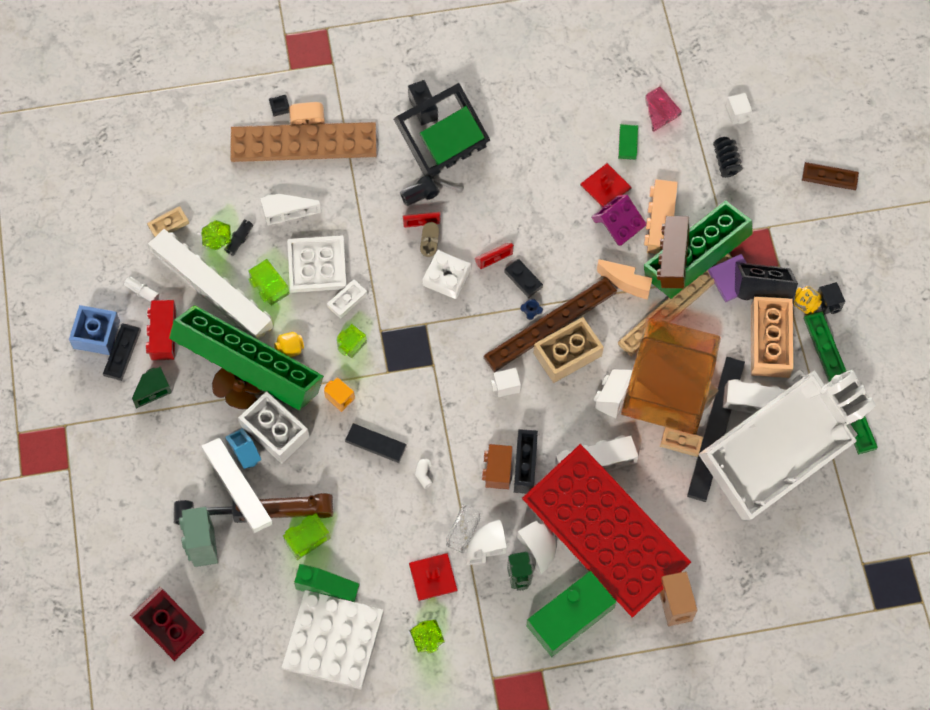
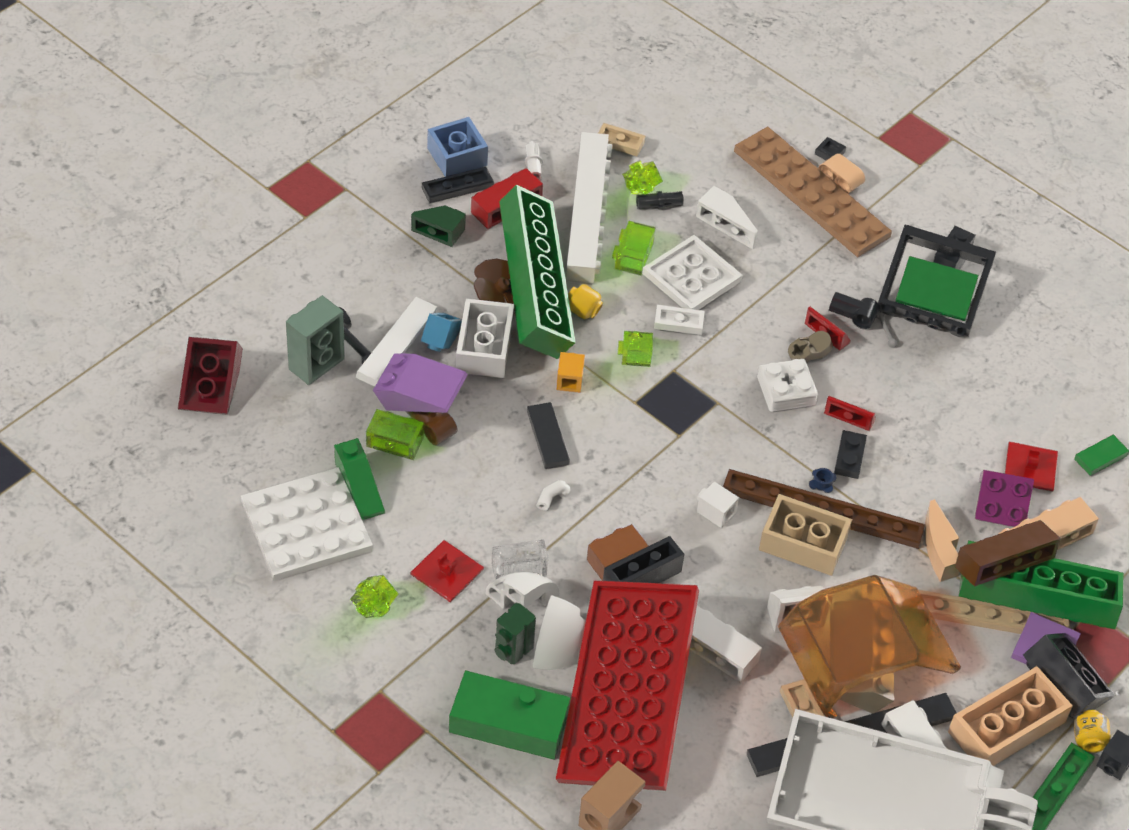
camera: 50 degrees right, 15 degrees down
none -> medium lavender slope [373,353,467,413]

